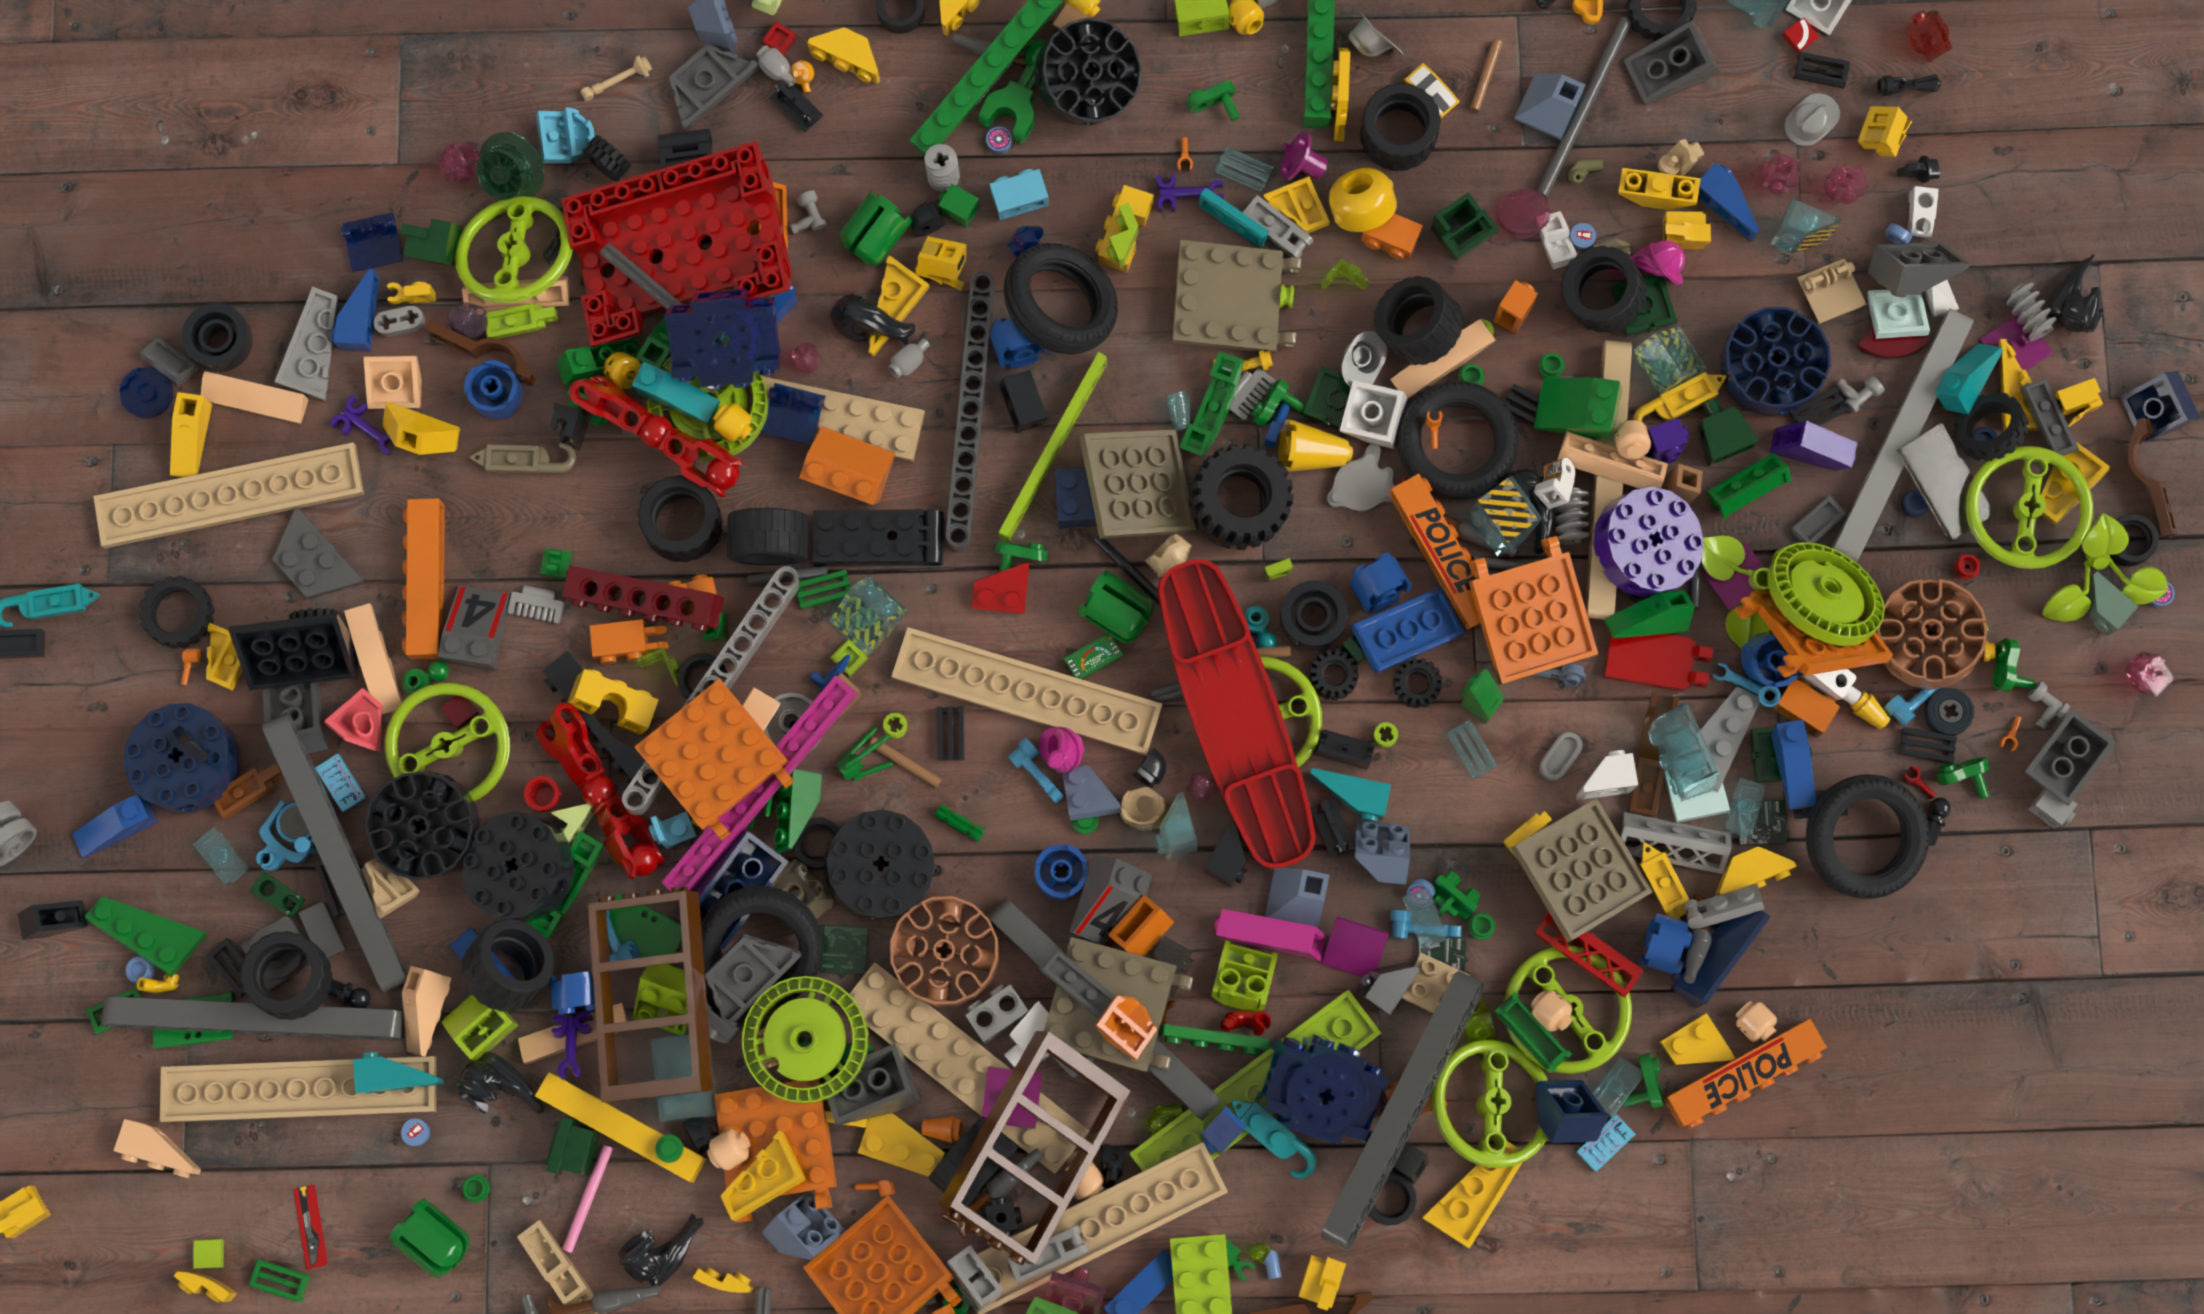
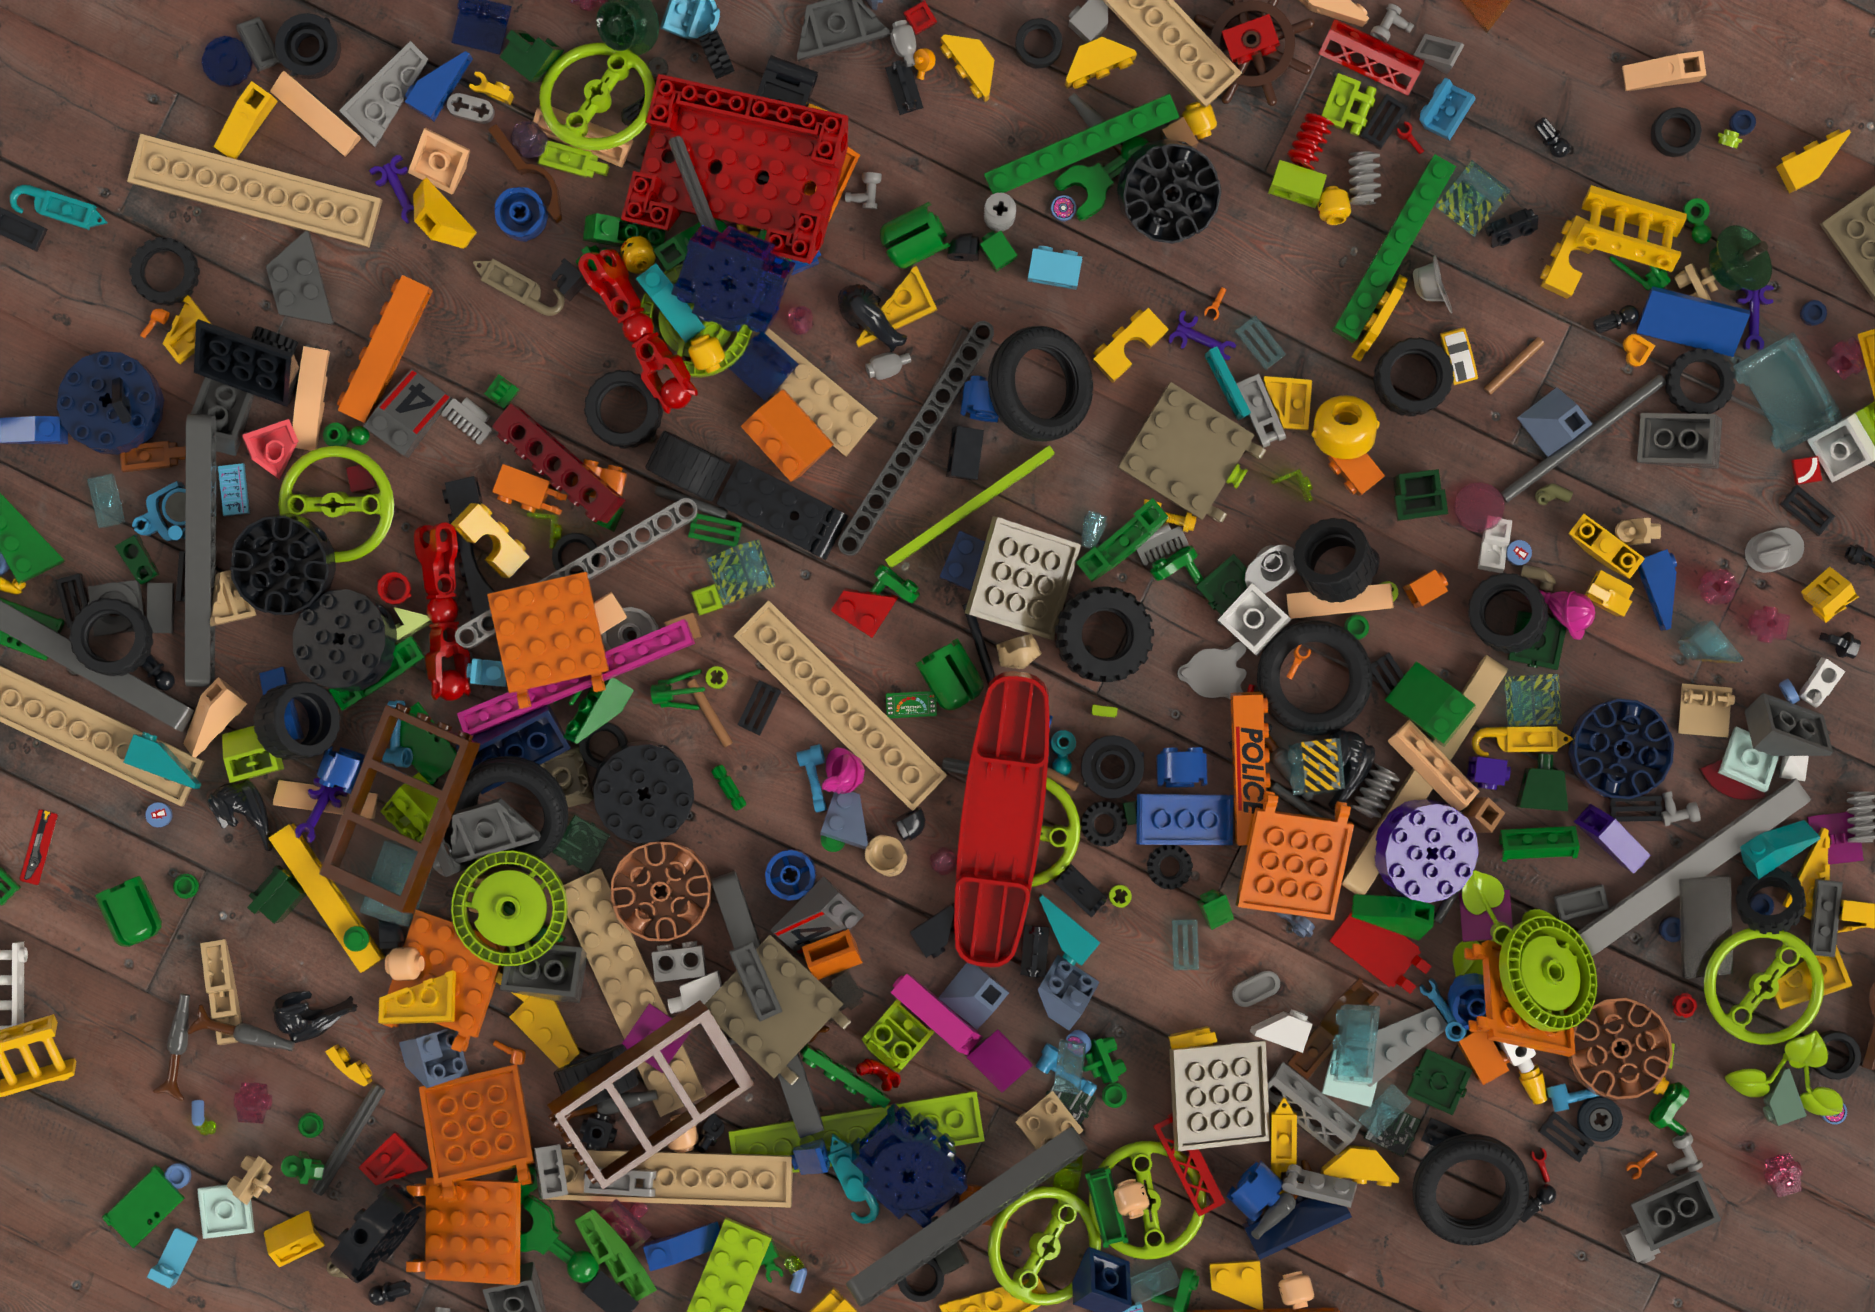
camera: 25 degrees right, 10 degrees up
bright pink bar [562,1144,613,1253] -> none
blue bar [810,654,850,693] -> none
yellow piece [916,236,966,291] -> none
orange cone [922,1116,964,1143] -> none
clear blue rock [1007,225,1044,257] -> none
orange slope [1095,995,1157,1060] -> none
lime slope [1107,203,1138,269] -> none
clear neon green arm [1146,1104,1182,1135] -> none
clear light blue slope [1155,792,1198,860] -> none
green piece [1186,81,1240,121] -> none
blue bar [1264,403,1290,449] -> none
yellow cone [1277,419,1353,472] -> none
magenta piece [1280,131,1328,181] -> none
slope [1356,962,1420,1015] -> none
white leg [1534,458,1575,509] -> none
green plate [1538,353,1565,378] -> none
light nougat head [1615,420,1651,460] -> none
blue slope [1771,720,1816,810] -> none
green piece [1935,757,1990,799] -> none

